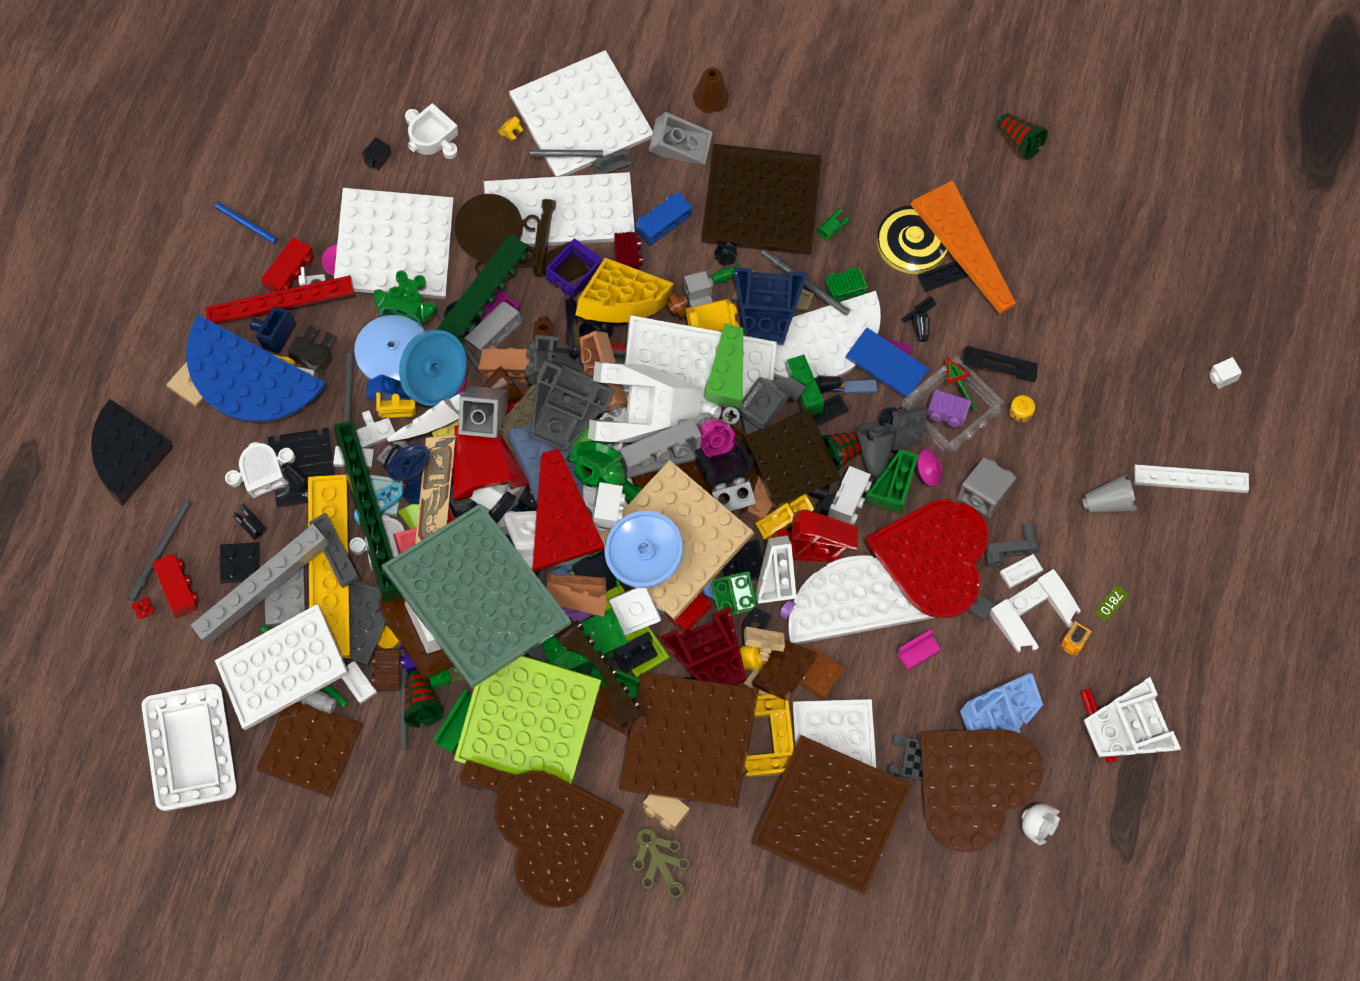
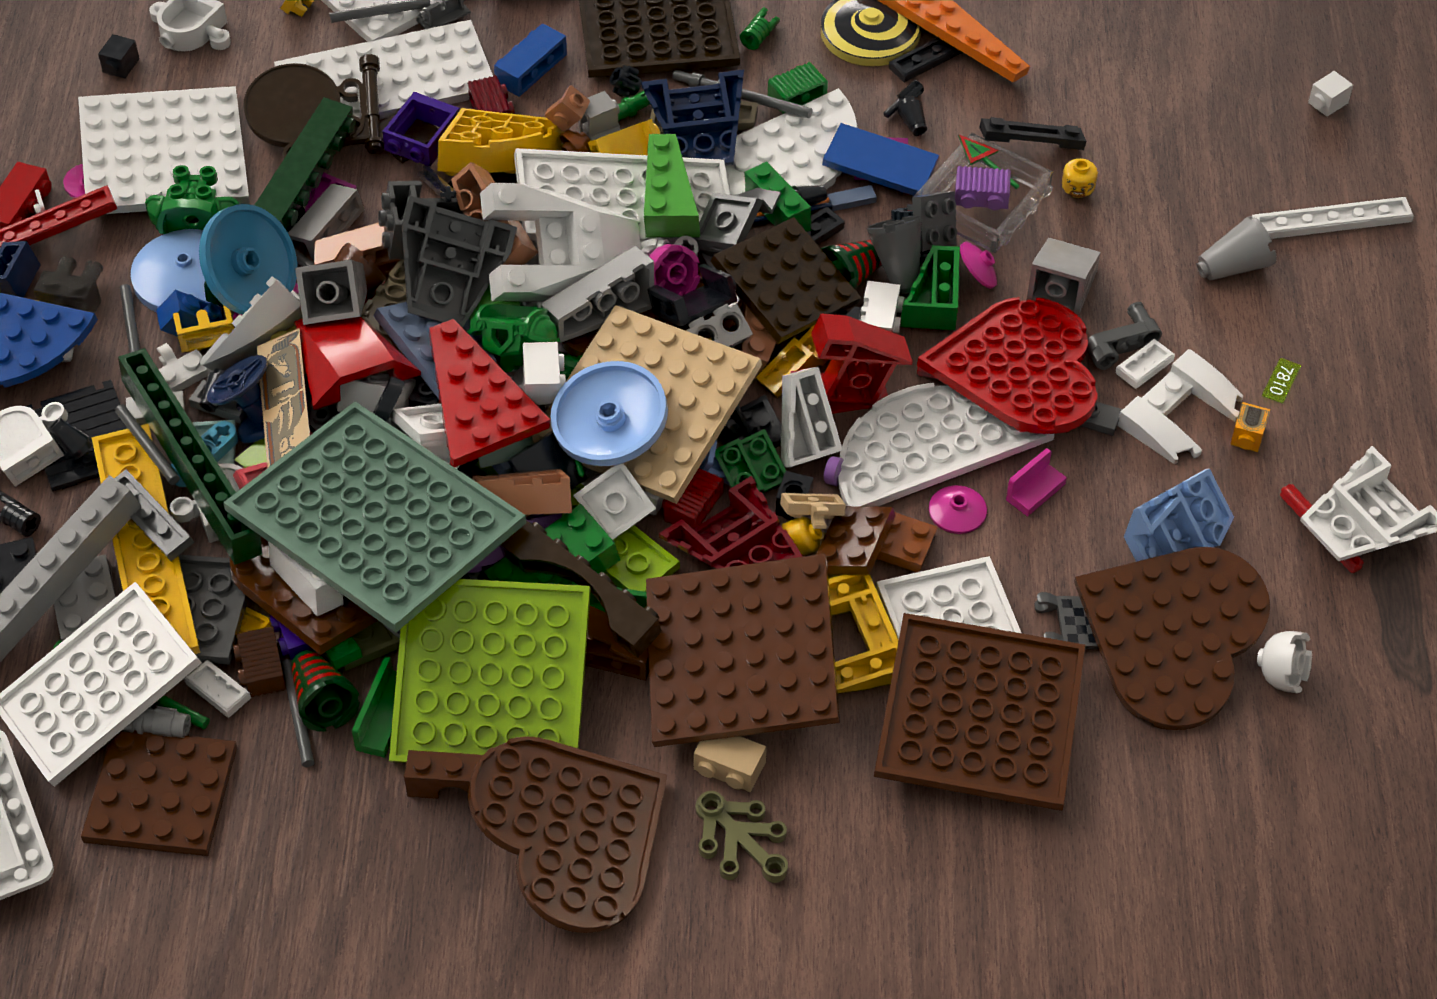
camera: 10 degrees left, 15 degrees down
black bracket [614,632,658,673] -> none
none -> dark grey bar [115,404,180,485]
none -> nougat bracket [544,85,590,132]
none -> dark pink dish [929,485,987,534]

